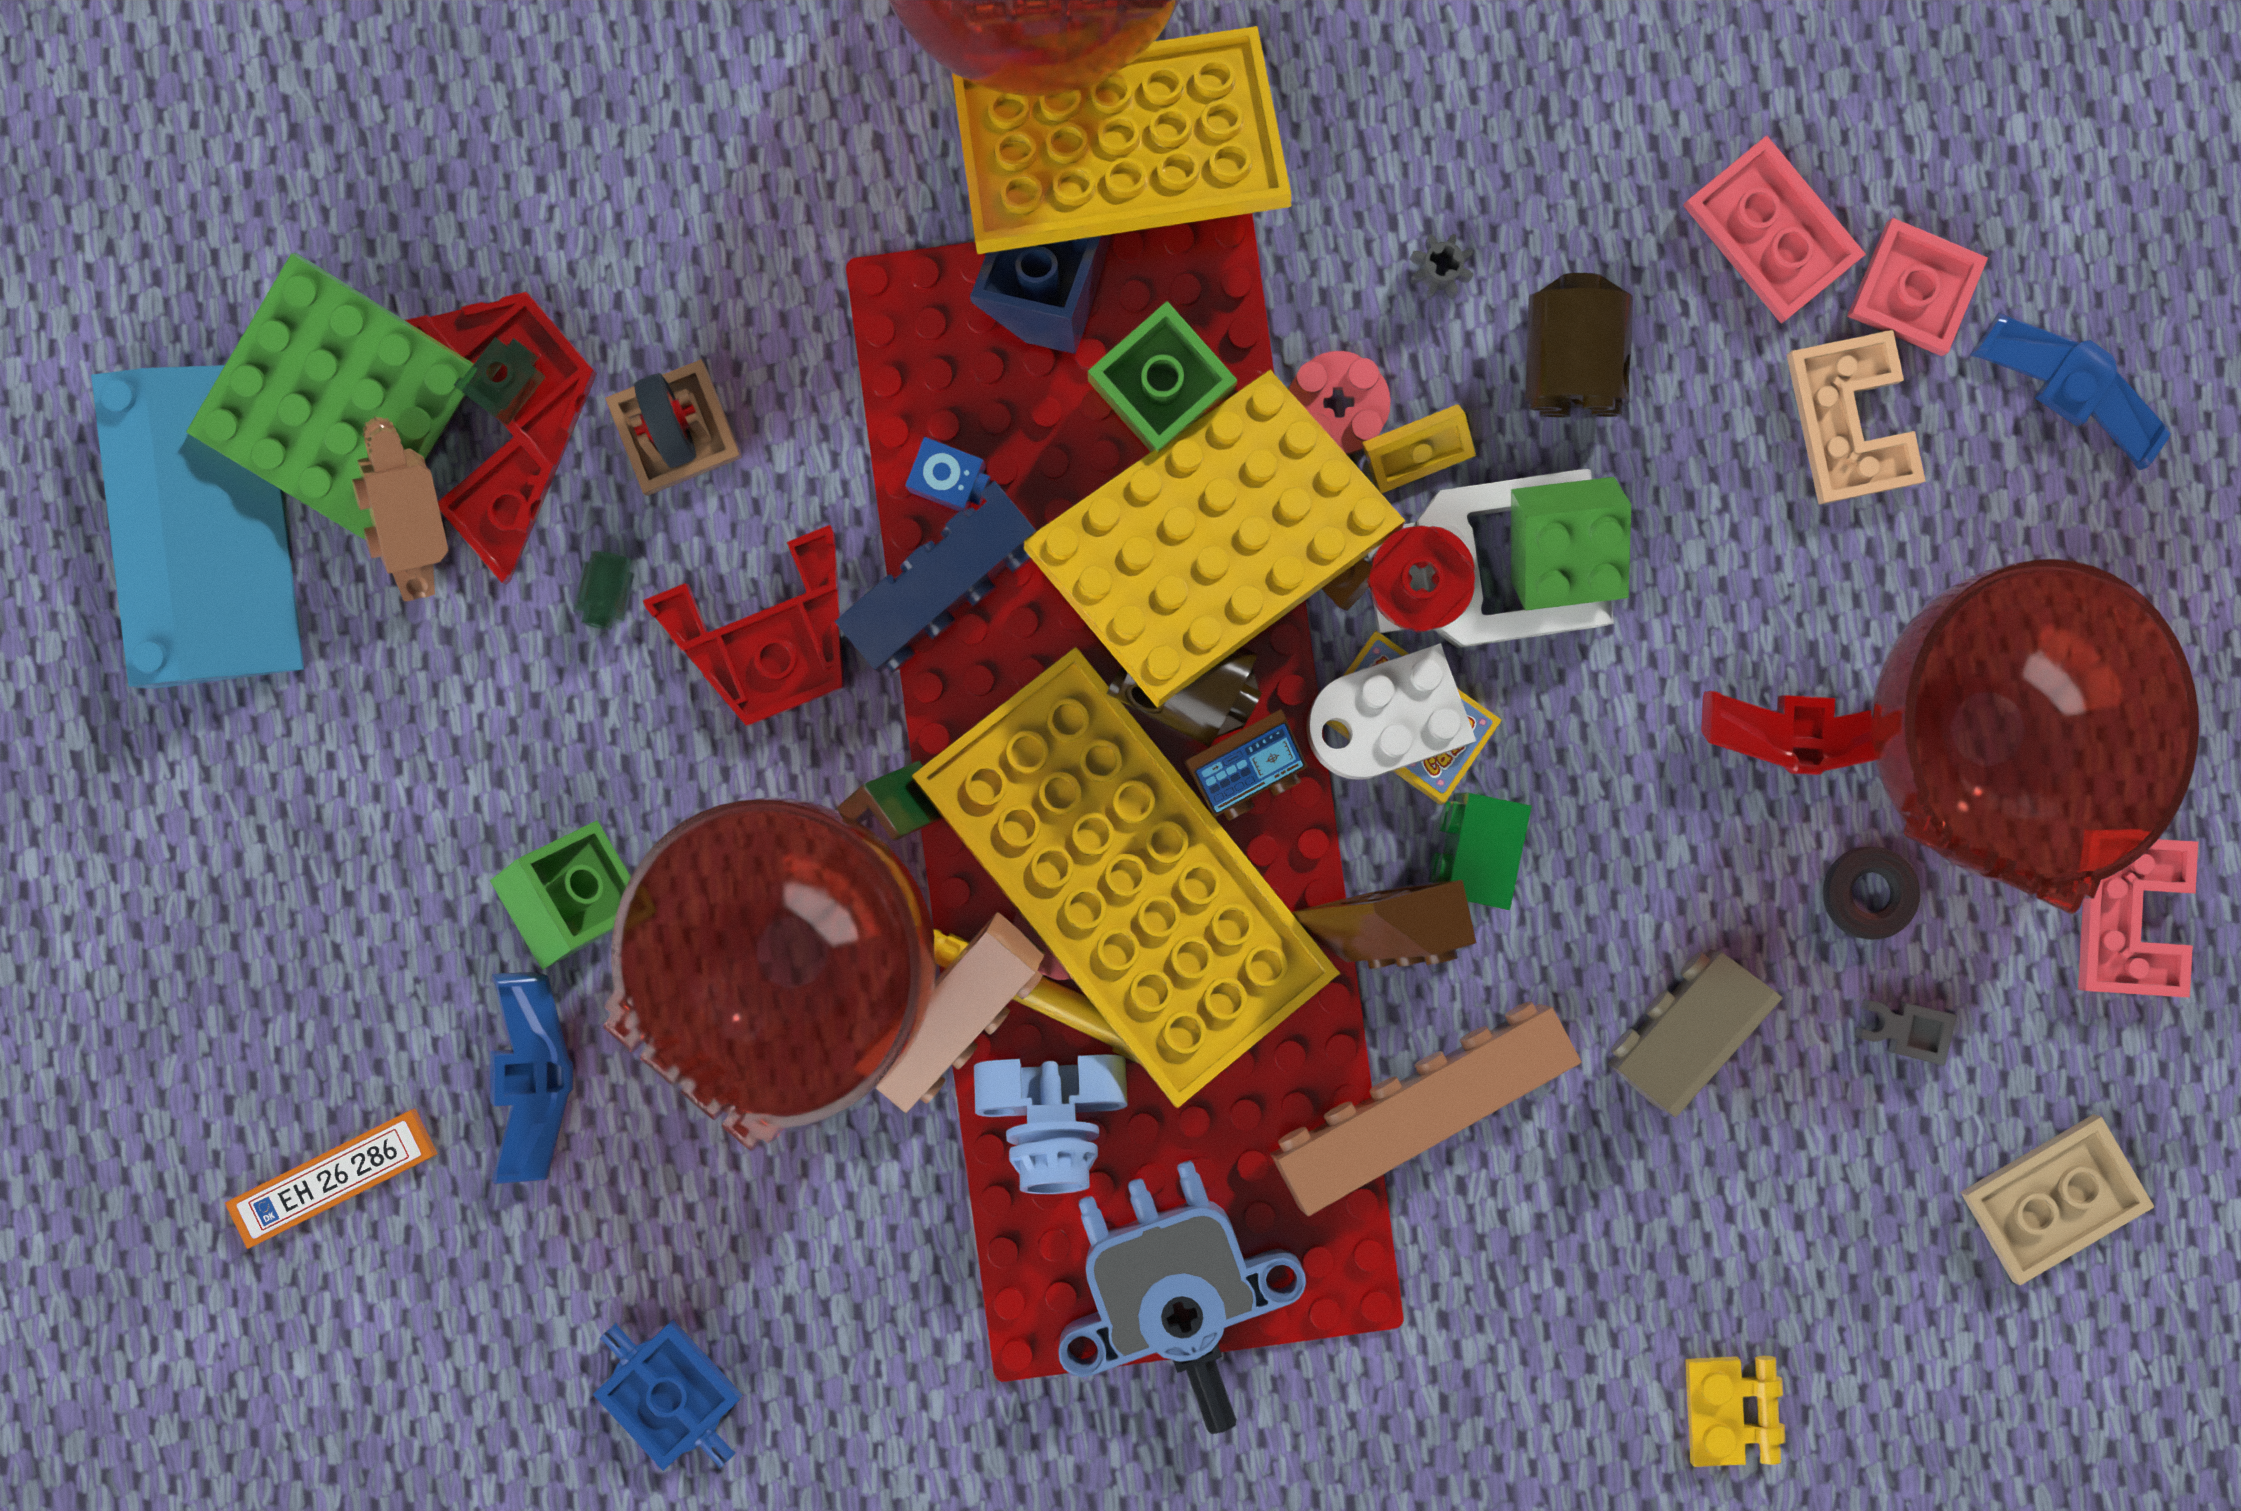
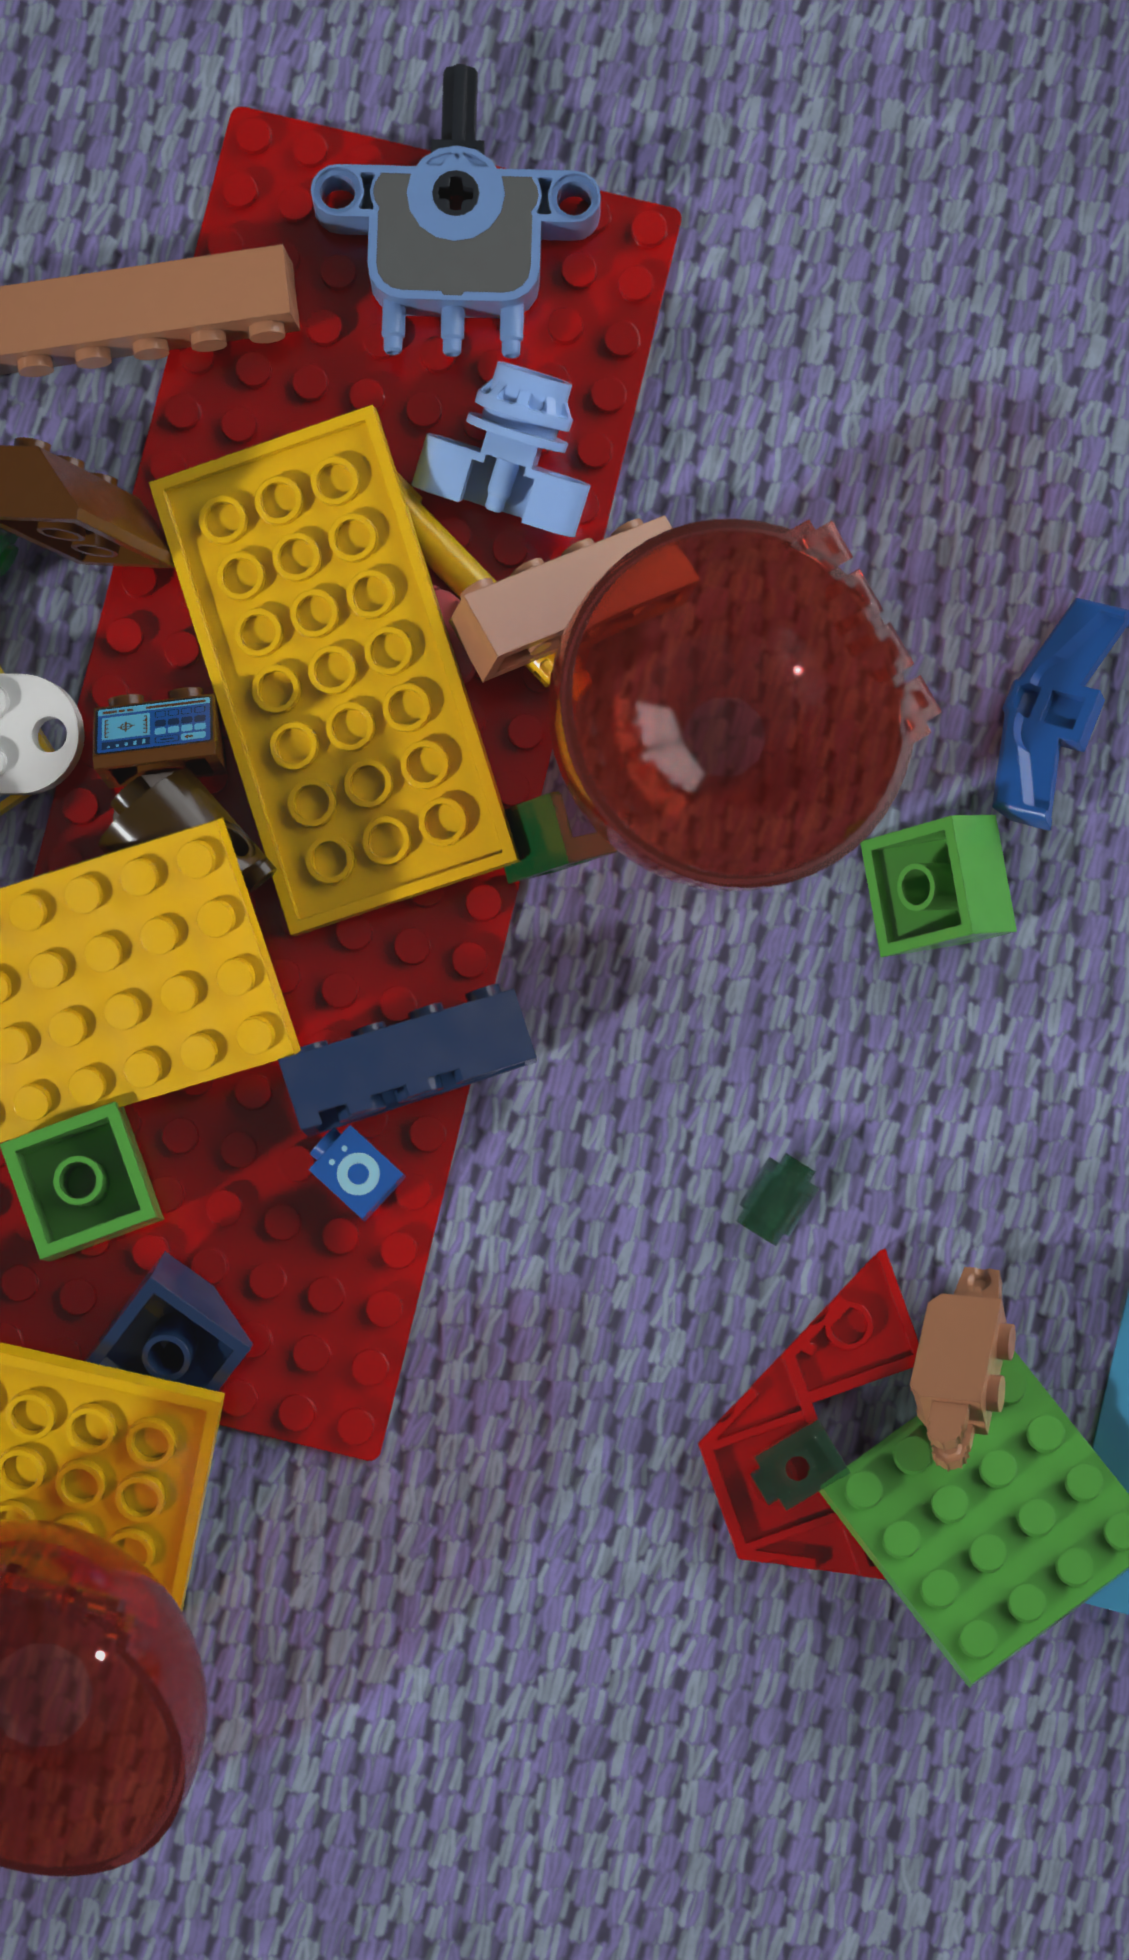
camera: 160 degrees left, 5 degrees down
blue plate [592,1319,743,1471] -> none
medium nougat plate [605,359,742,496] -> none
red wing [642,525,845,727] -> none

